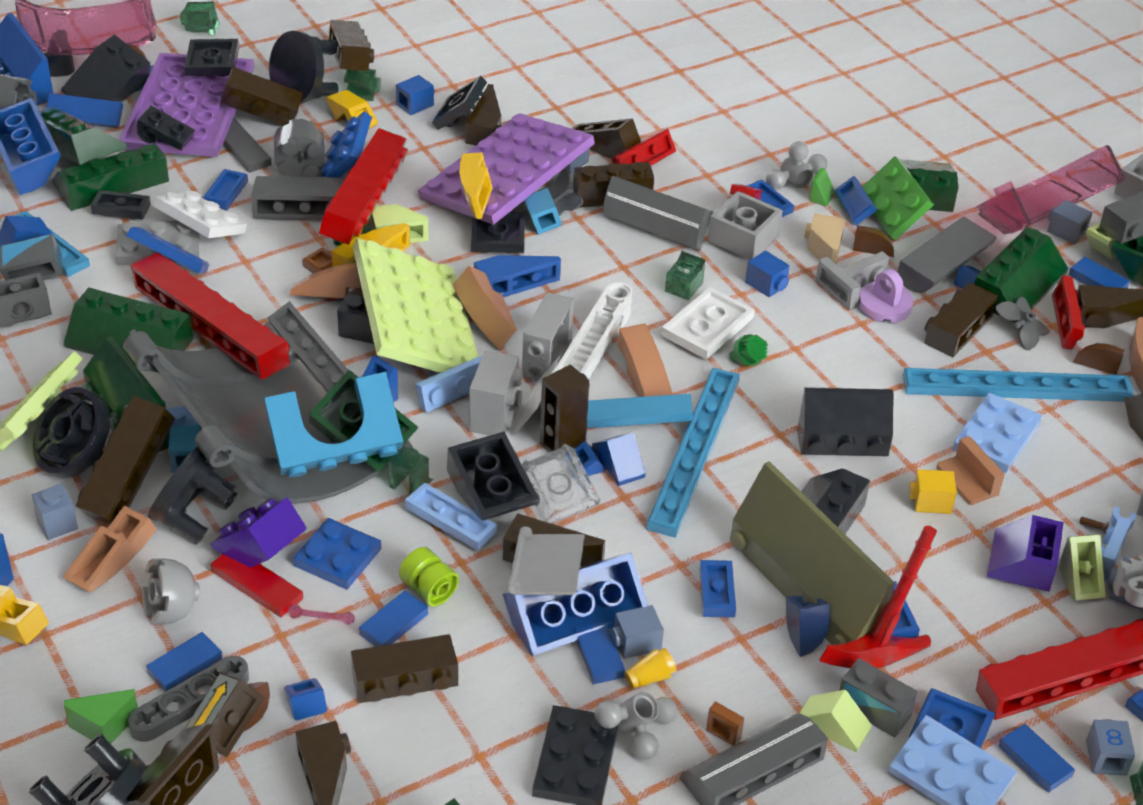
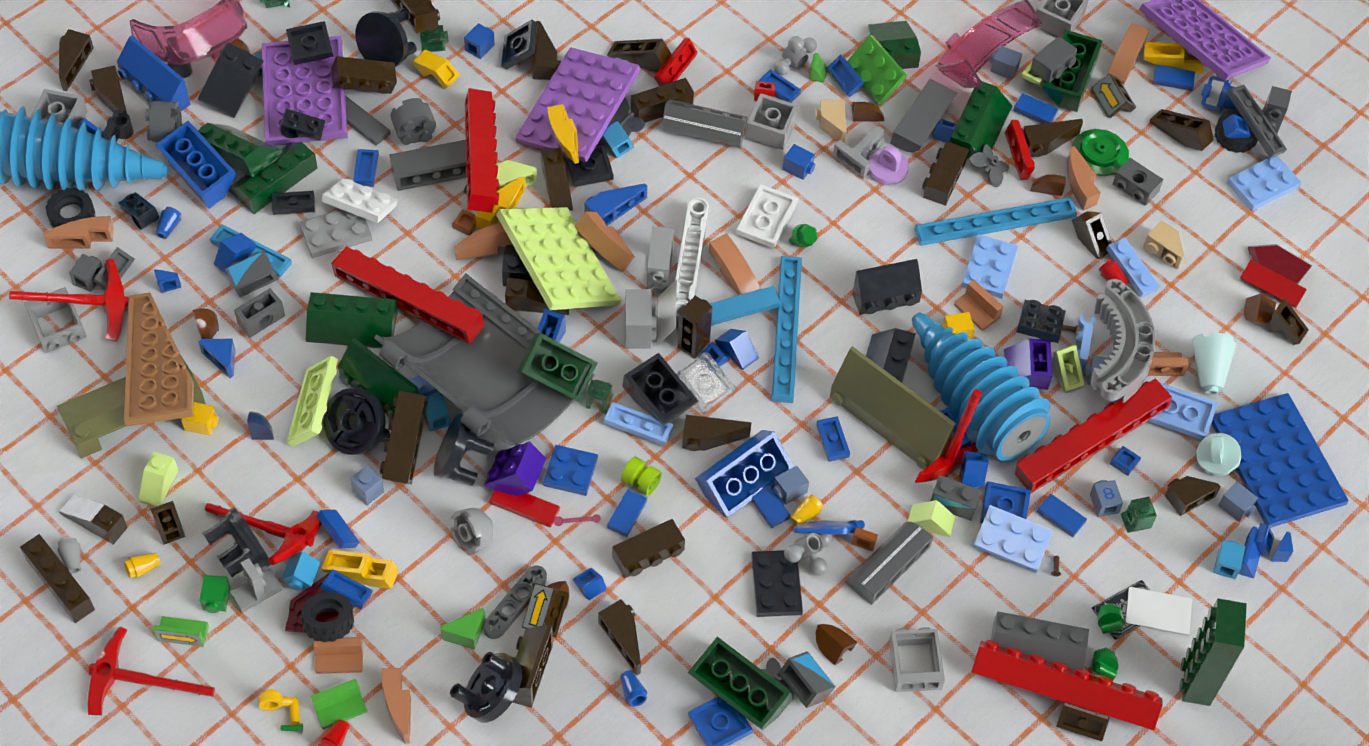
camera: 15 degrees left, 15 degrees up
blue tile [47,93,123,128] -> none
nougat slope [63,506,157,593] -> none
blue tile [126,227,210,273] -> none
blue tile [146,631,223,692] -> none
dark azure arch [264,372,403,478] -> none
blue plate [320,111,372,178] -> none
light blue plate [416,355,483,413] -> none
light grey piece [508,527,585,595] -> none
clear green window [665,251,706,301] -> none
dark blue brick [786,596,830,657] -> none
none -> dark brown slope [505,278,570,315]
none -> dark brown slope [541,147,573,211]
none -> blue animal [794,520,865,534]
none -> dark azure cone [912,312,1050,461]
none -> blue brick [959,451,989,488]
none -> black plate [1016,299,1066,343]

